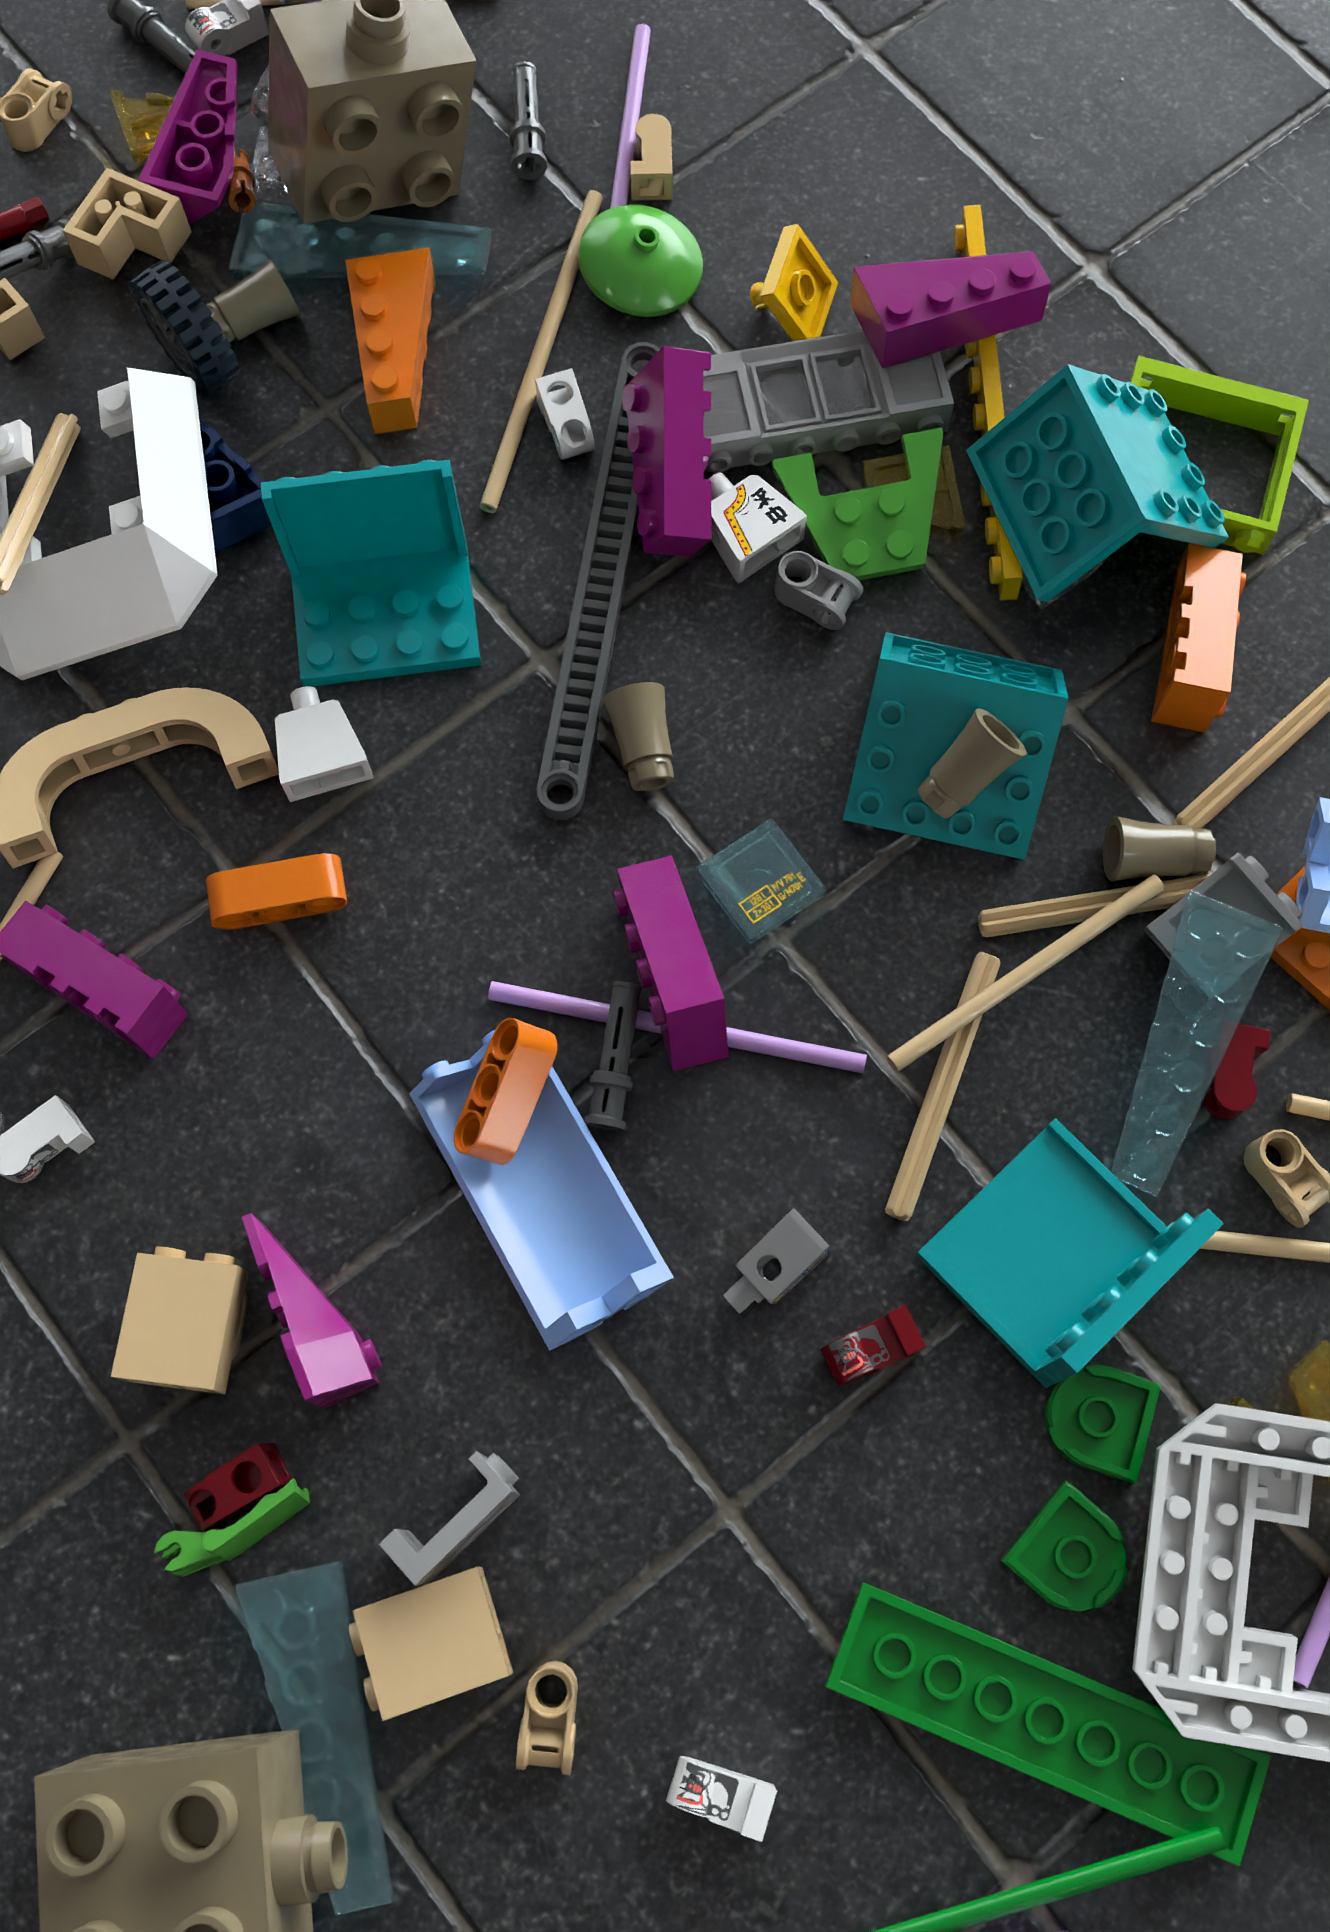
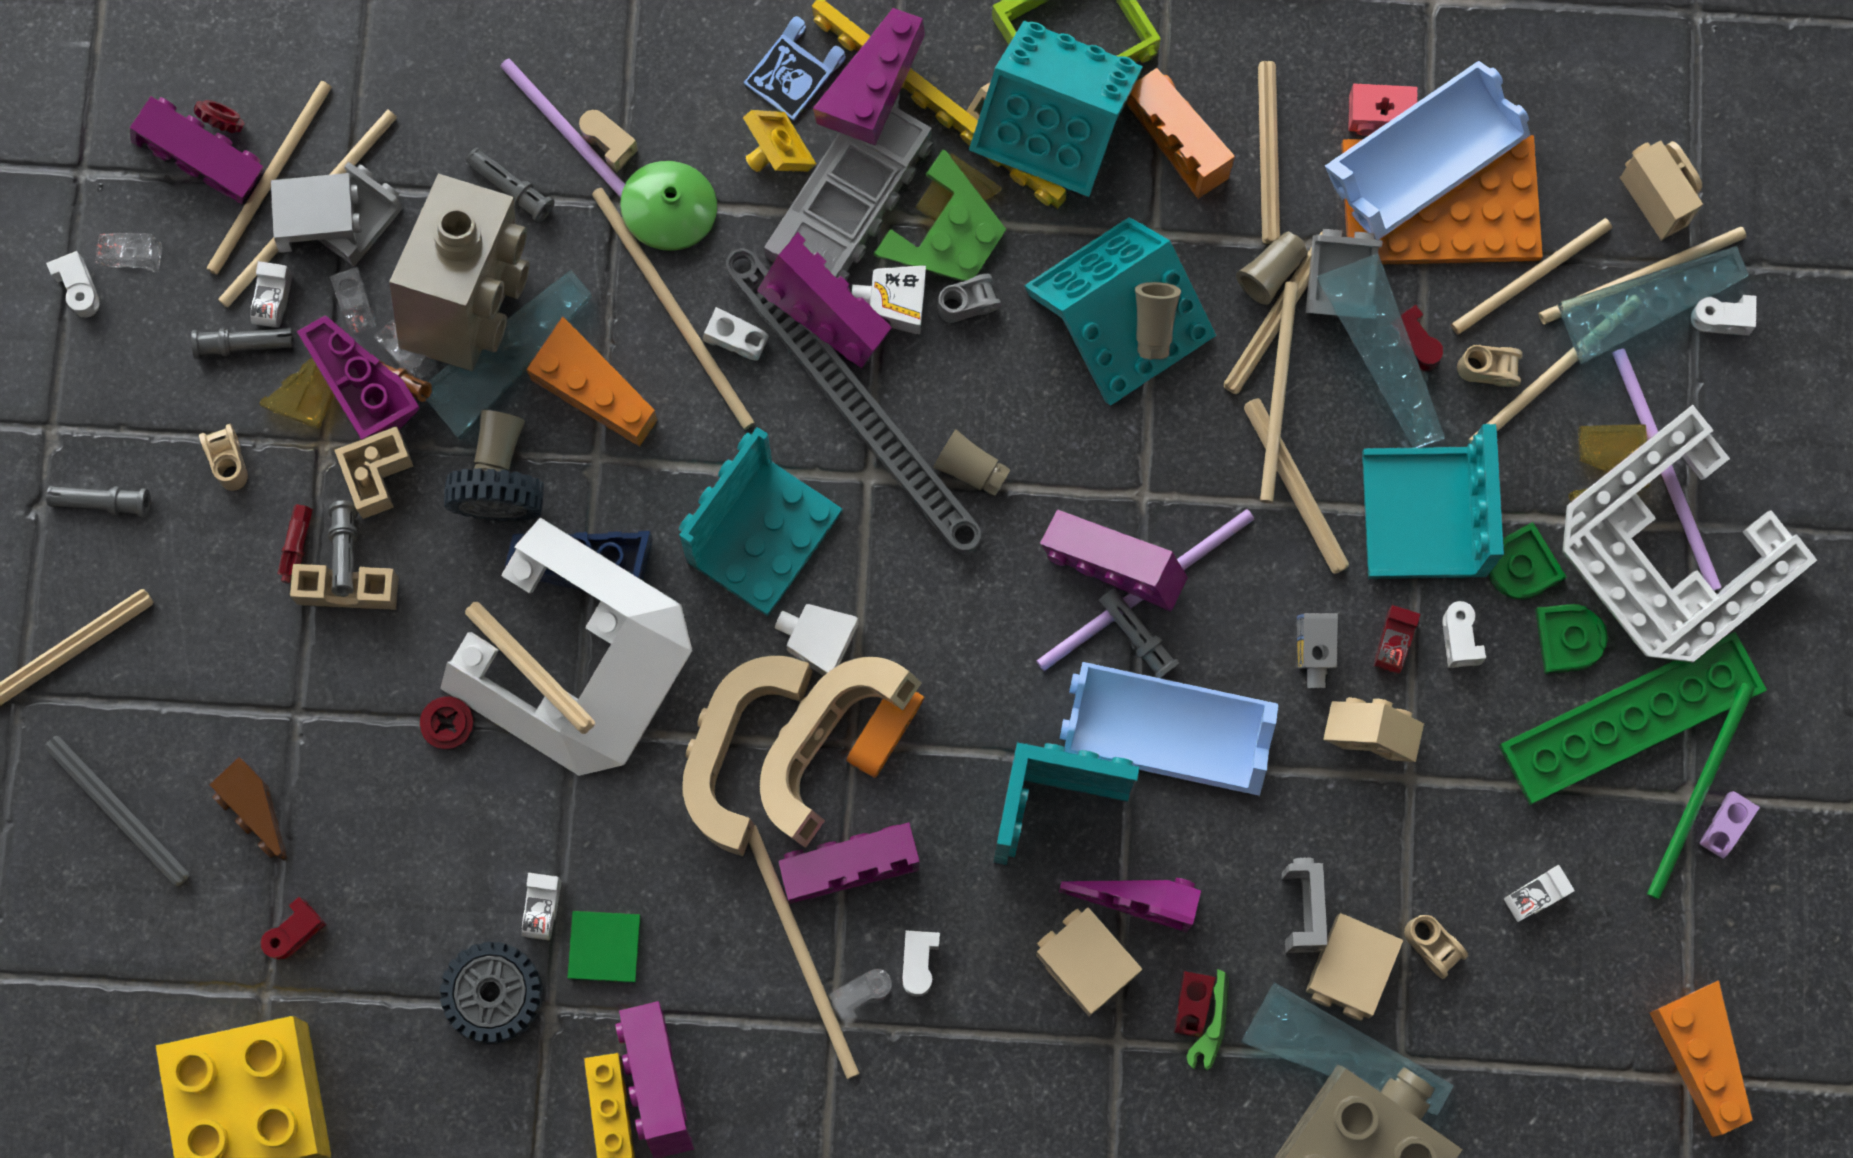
camera: 50 degrees left, 5 degrees up
orange beam [453,1018,557,1165] -> none
clear light blue tile [696,818,826,945] -> none
none -> flag [744,16,846,121]
none -> tan arch [760,657,922,848]
none -> teal bracket [993,742,1139,865]
none -> tan brick [1323,697,1424,762]
none -> white leg [1442,601,1486,668]

